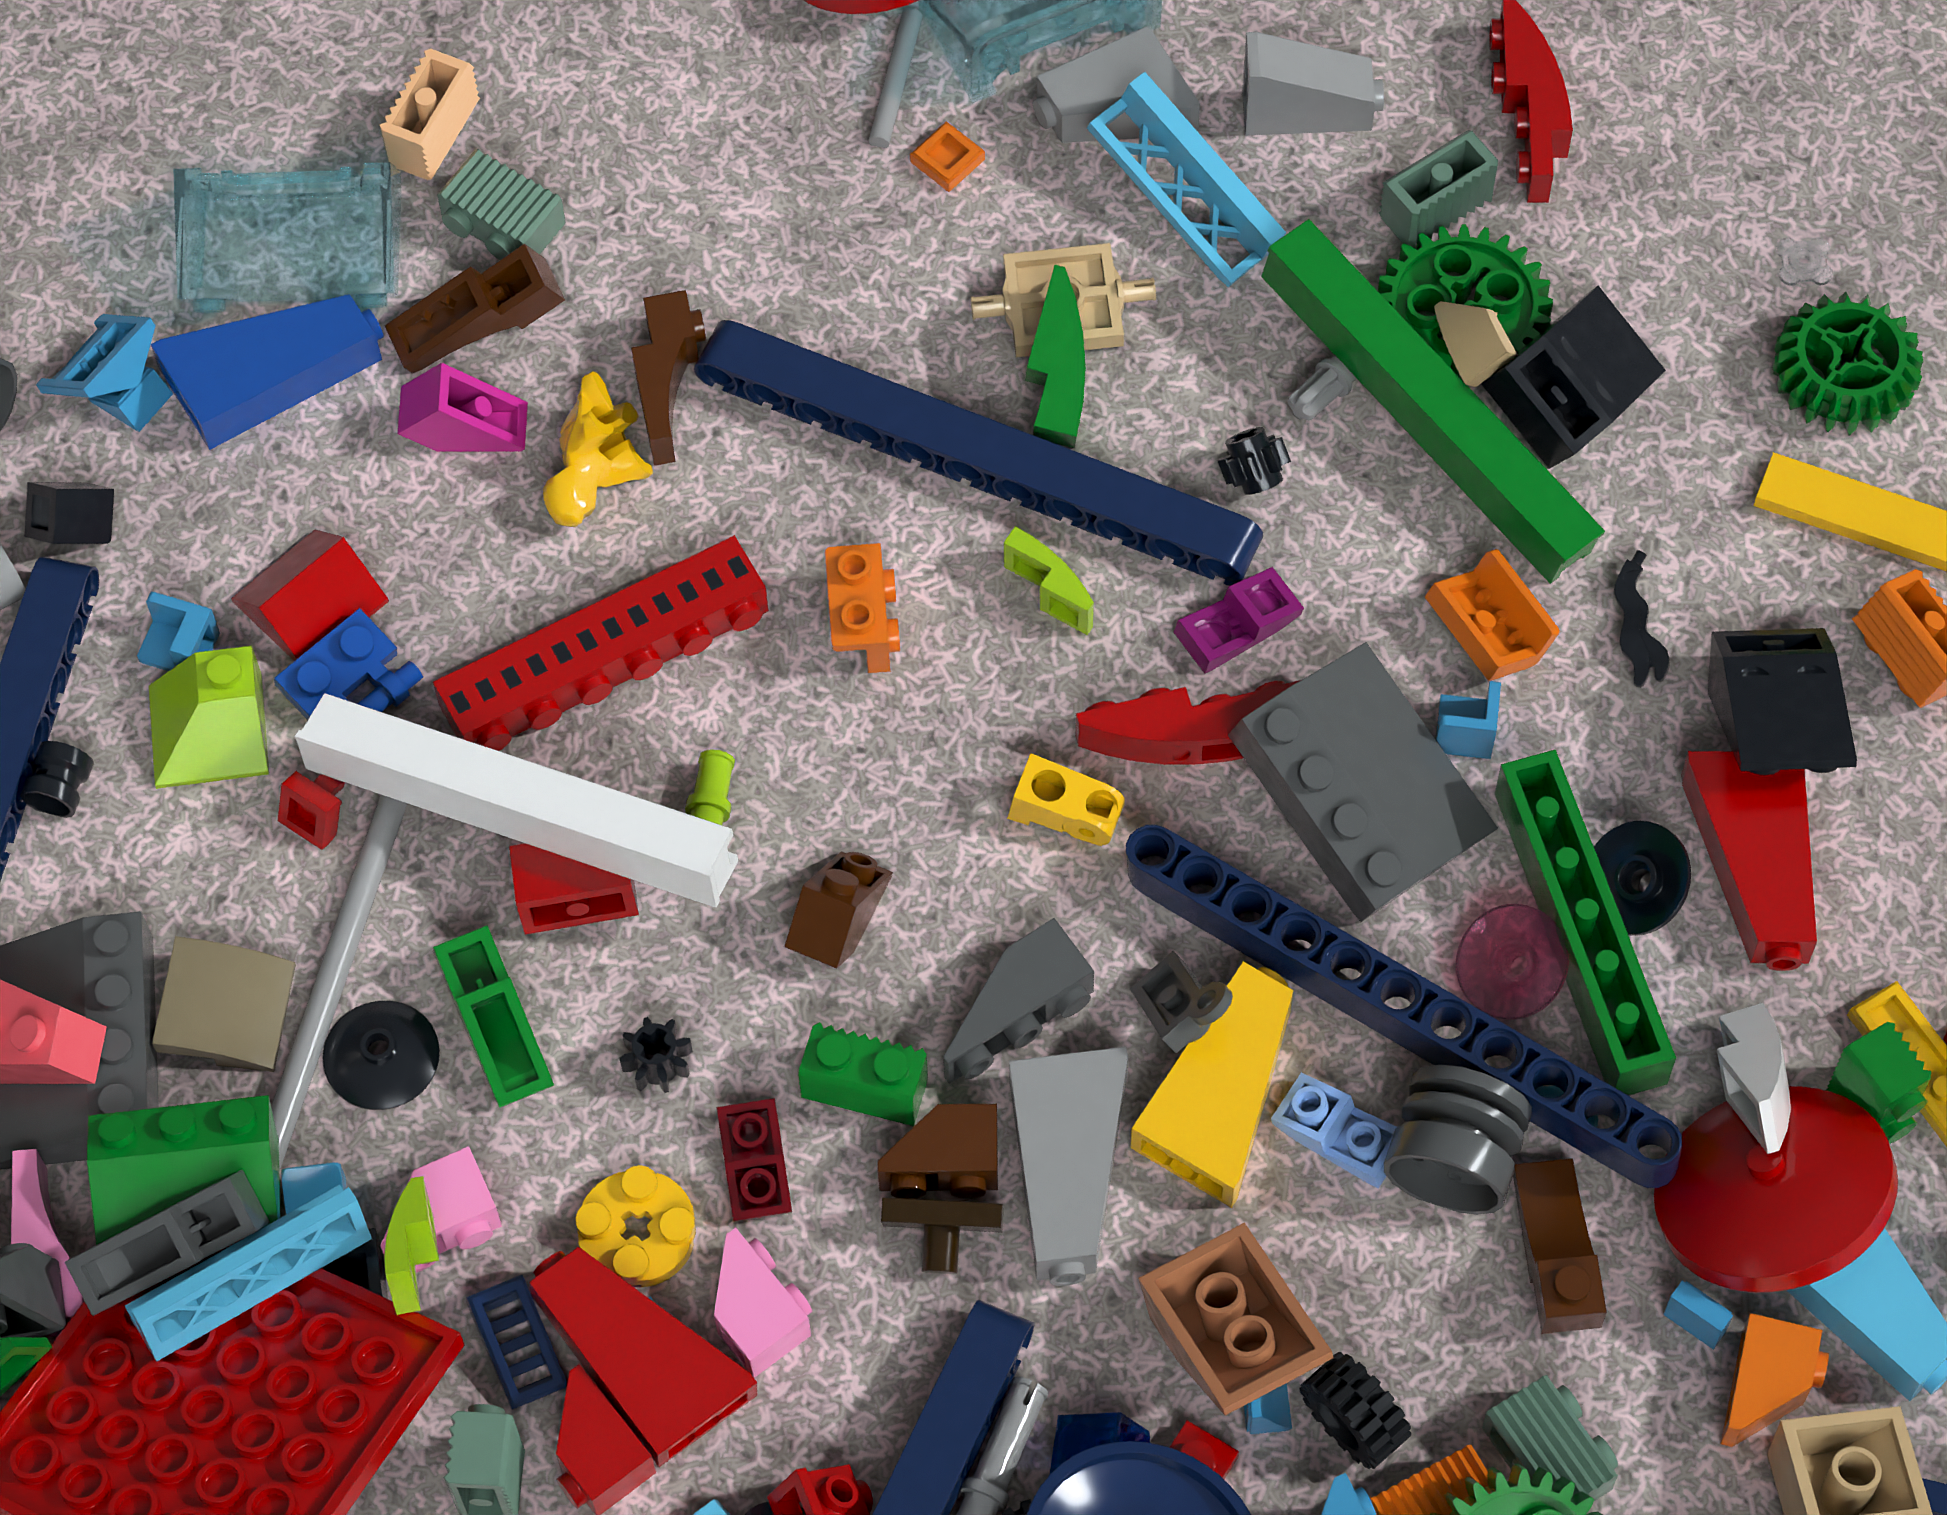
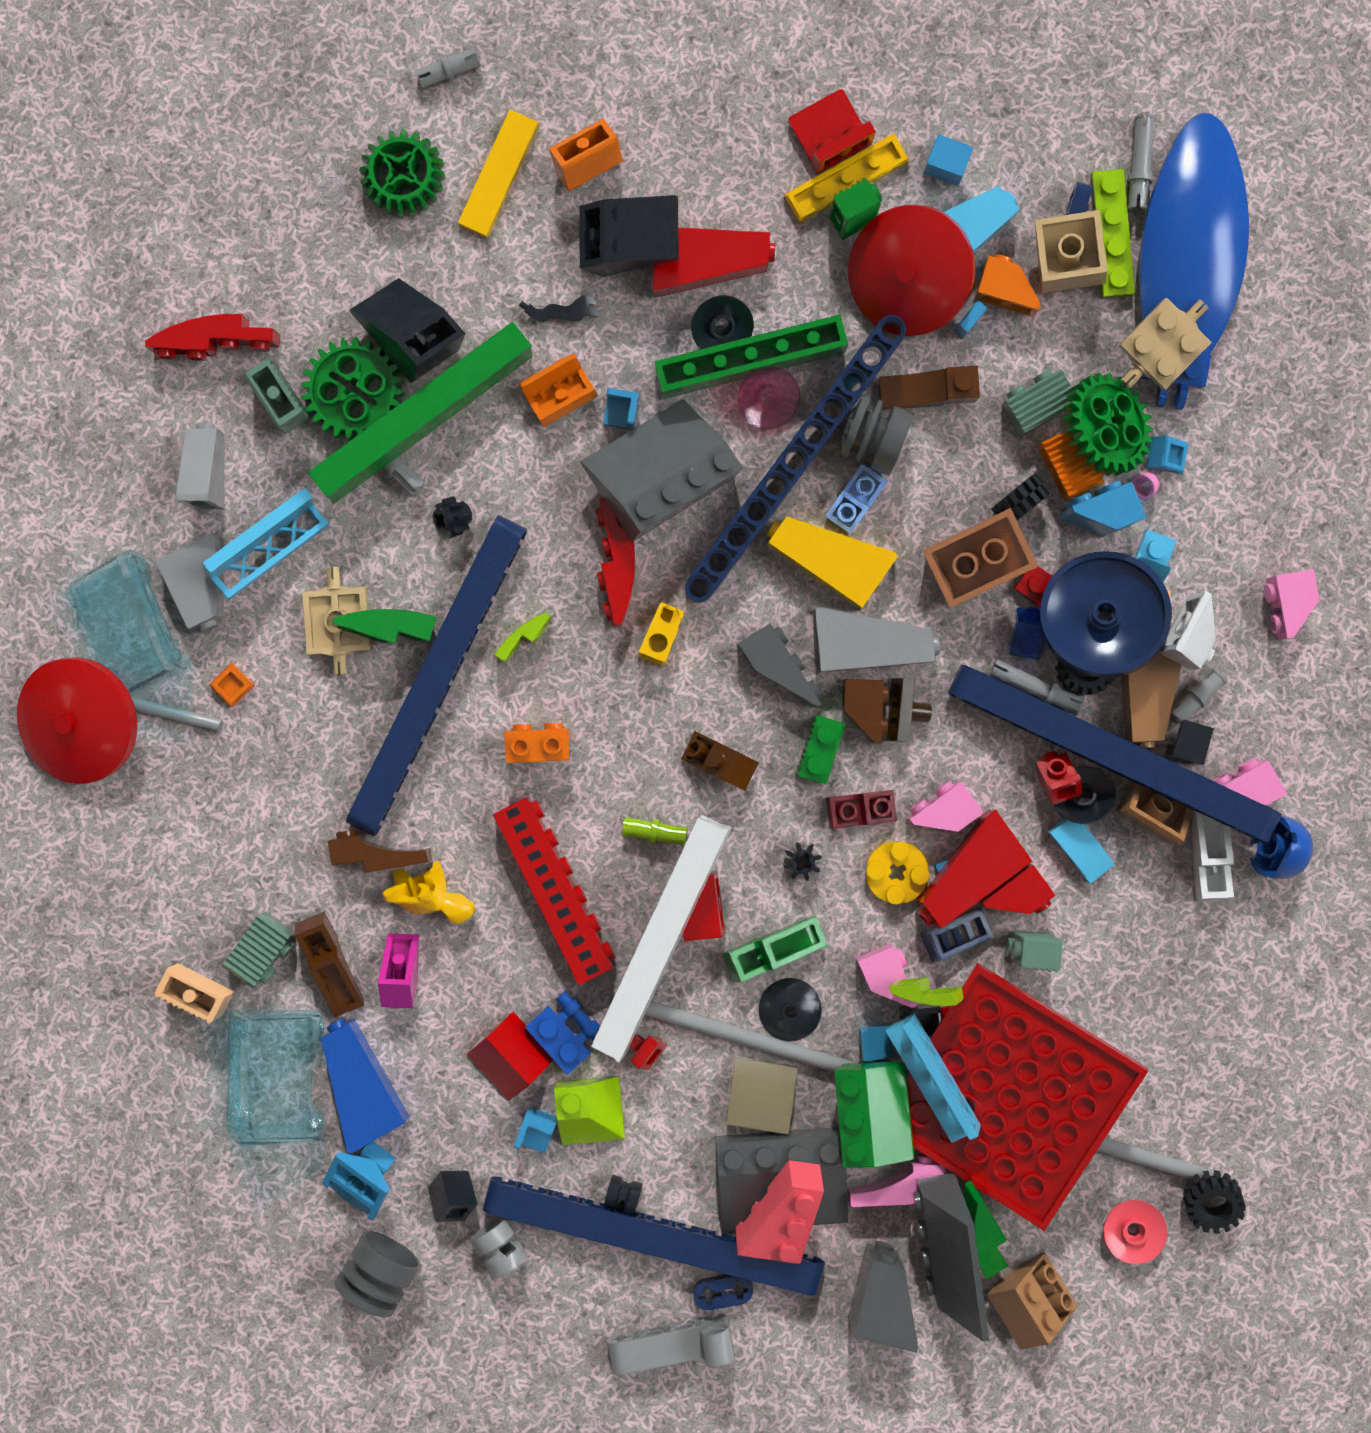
camera: 85 degrees left, 25 degrees up
dark grey slope [65,1169,270,1316] -> none
dark grey hinge [1130,951,1233,1053] -> none
magenta slope [1173,567,1304,674] -> none
tan slope [1434,301,1518,387] -> none
white slope [1717,1003,1791,1154] -> none

